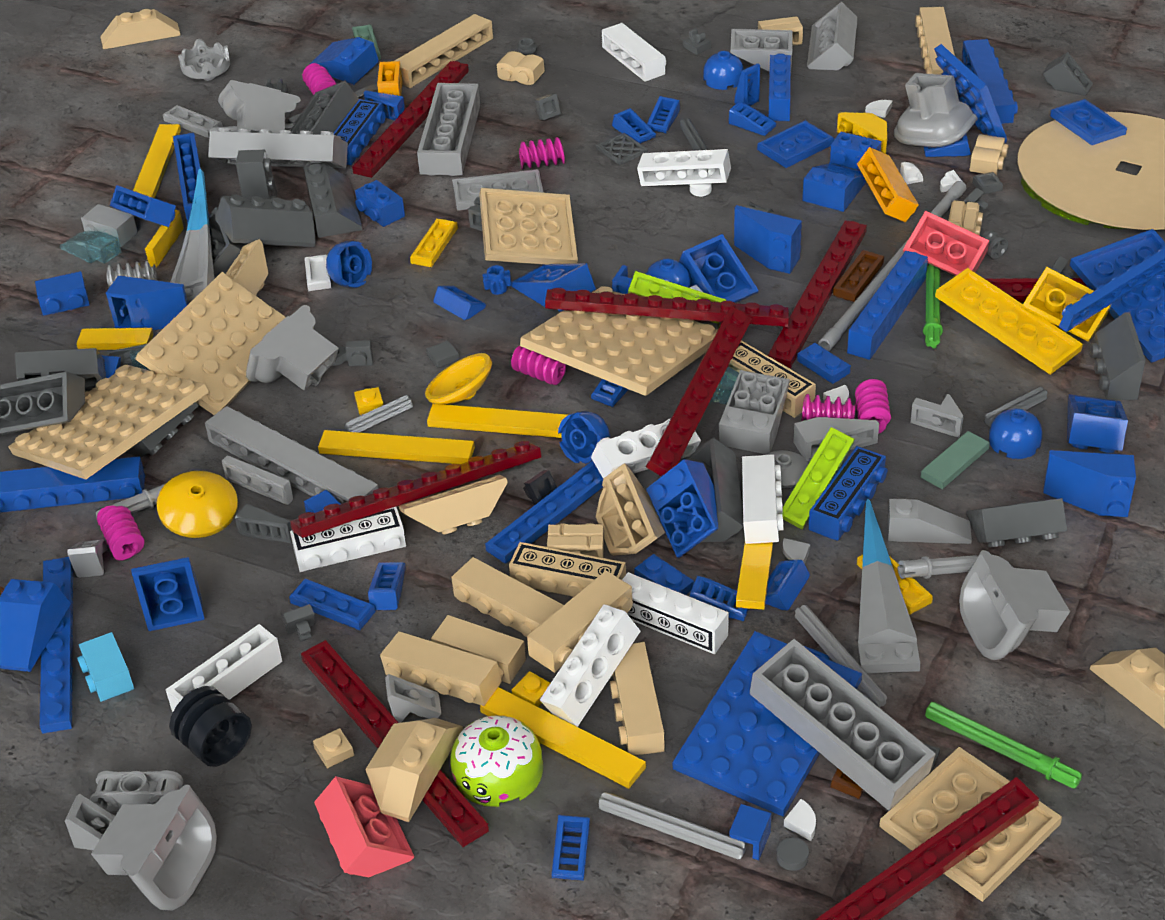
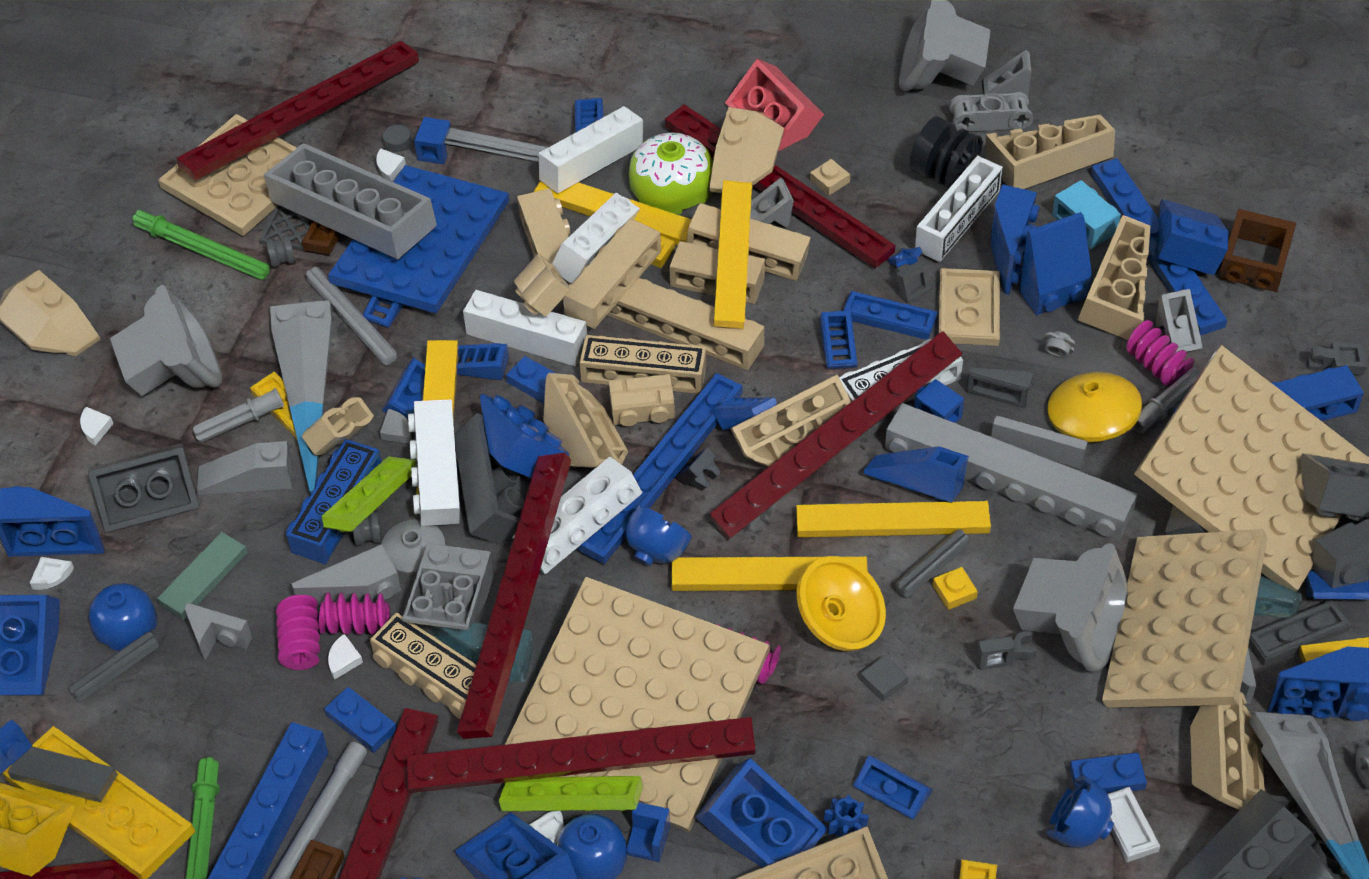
camera: 170 degrees right, 10 degrees up
none -> dark grey tile [8,746,118,803]
none -> white tile [80,407,113,446]
none -> dark grey wheel [266,235,295,268]
none -> tan brick [302,397,374,455]
none -> tan brick [514,253,571,317]
none -> white brick [539,106,643,193]
none -> yellow tile [713,180,752,329]
none -> blue slope [713,397,777,430]
none -> blue slope [864,446,969,502]
none -> blue piece [888,247,922,268]
none -> tan tile [938,268,1000,346]
none -> tan wedge [986,115,1115,189]
none -> blue slope [990,184,1040,295]
none -> light grey plate [1045,331,1075,358]
none -> blue plate [1069,753,1147,794]
none -> tan wedge [1078,215,1150,340]

